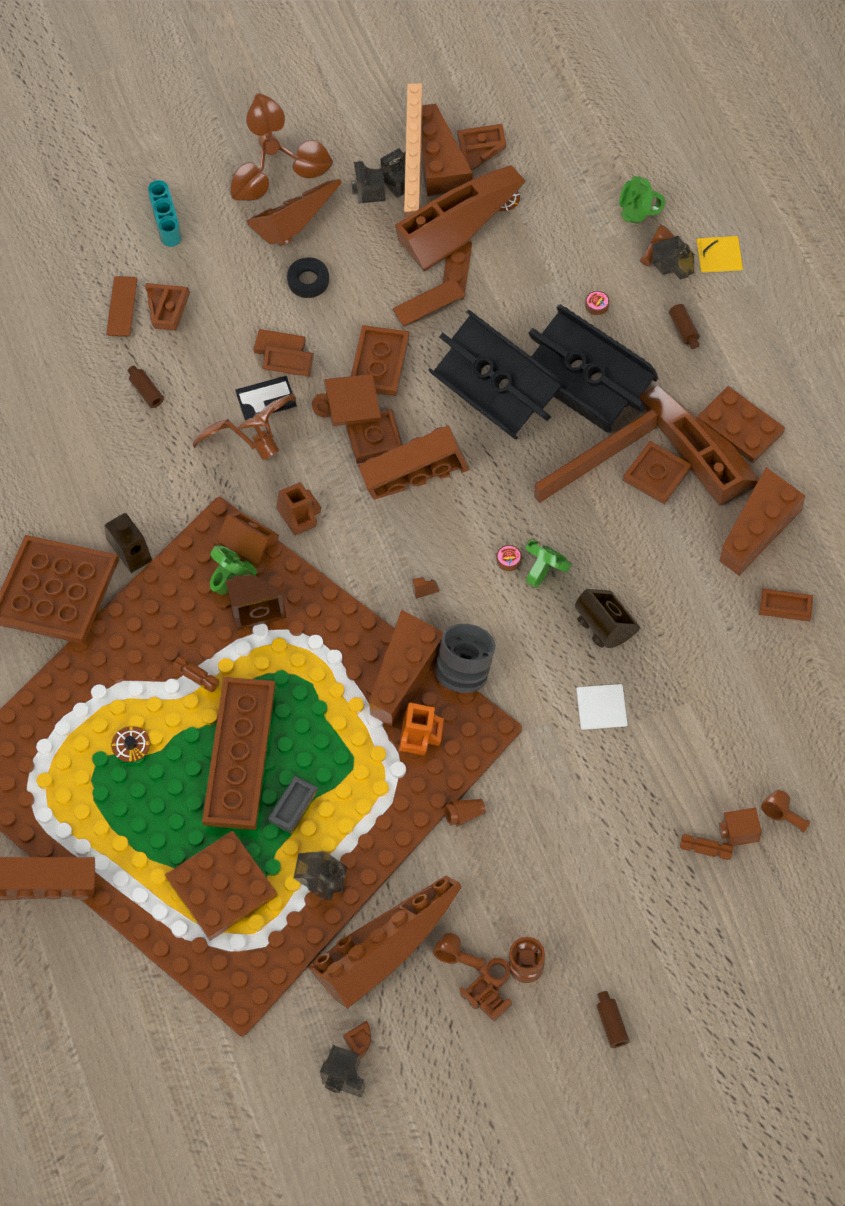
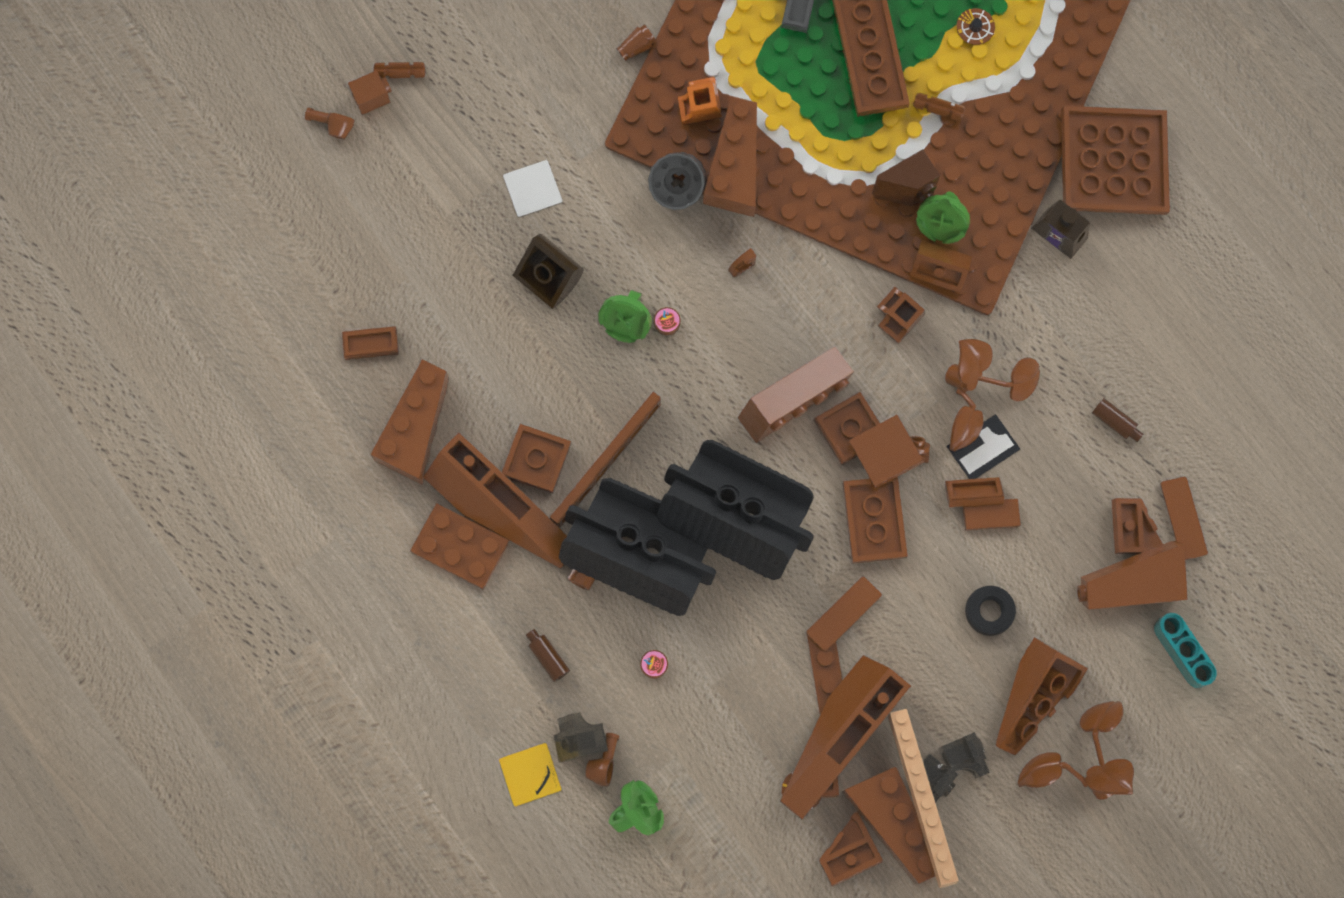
camera: 160 degrees right, 15 degrees up
none -> dark orange slope [1077,540,1188,610]

